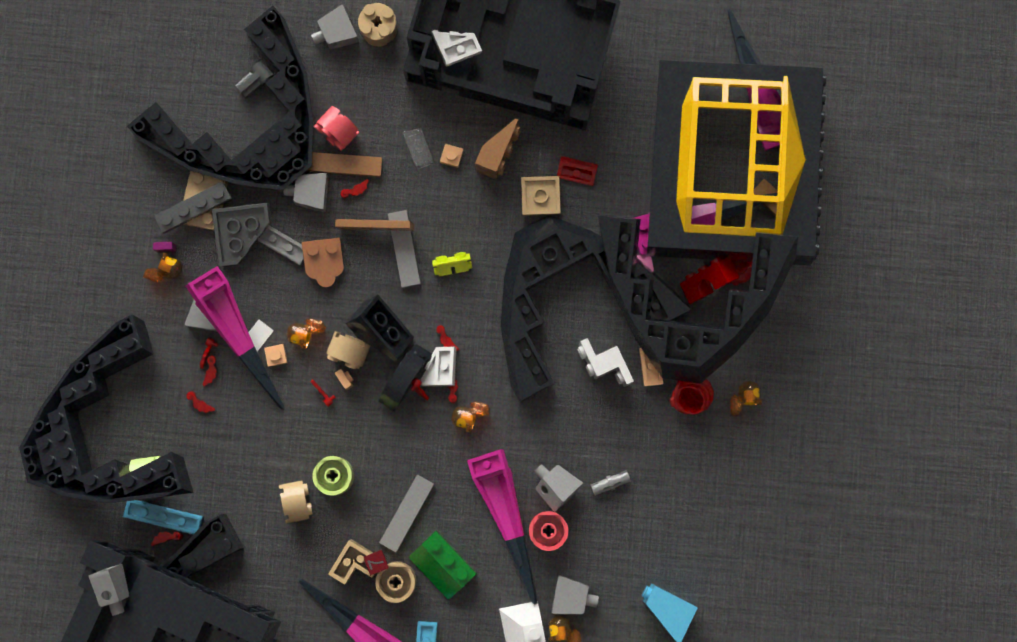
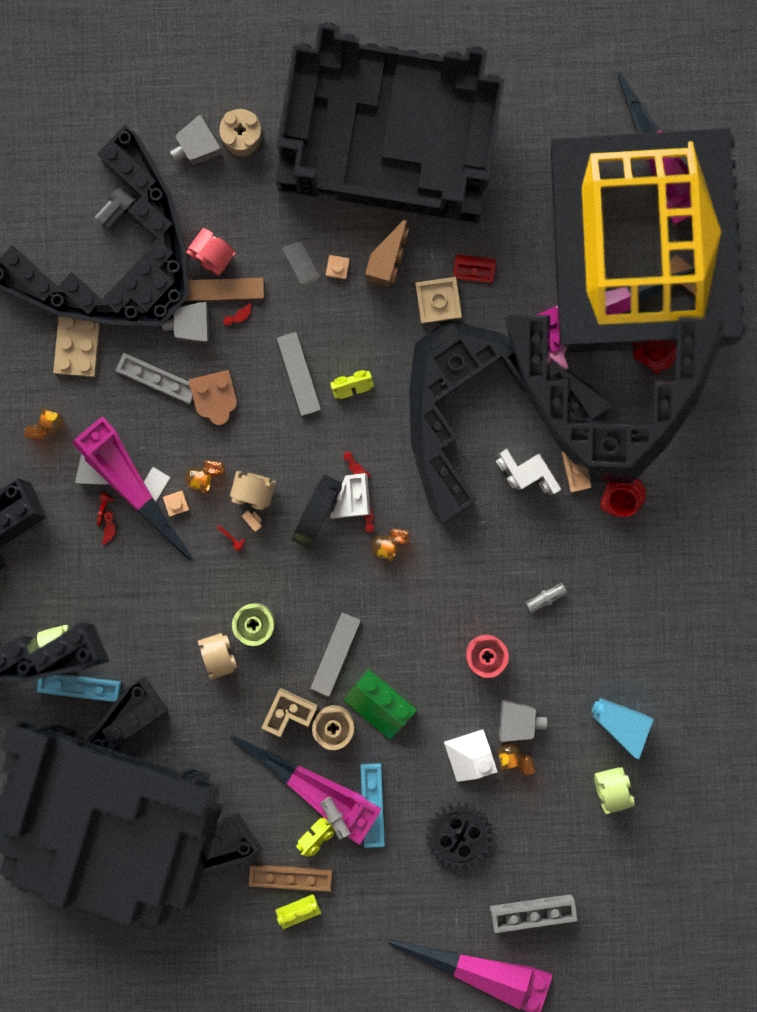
camera: 10 degrees left, 5 degrees up
light grey torso [89,564,129,616] -> none
red piece [151,531,183,546] -> none
magenta tile [153,242,176,253] -> none
dark grey plate [154,181,232,234] -> none
red piece [186,391,215,413] -> none
dark grey plate [212,203,271,266] -> none
medium nougat tile [335,219,415,231] -> none
black slope [346,294,414,361] -> none
dark red tile [363,550,389,576] -> none
red piece [410,378,429,401] -> none
white wing [431,30,482,67] -> none
dark pink plate [467,449,537,605] -> none
light grey torso [534,464,583,512] -> none
red arch [680,257,740,304] -> none
clear orange piece [730,381,762,416] -> none

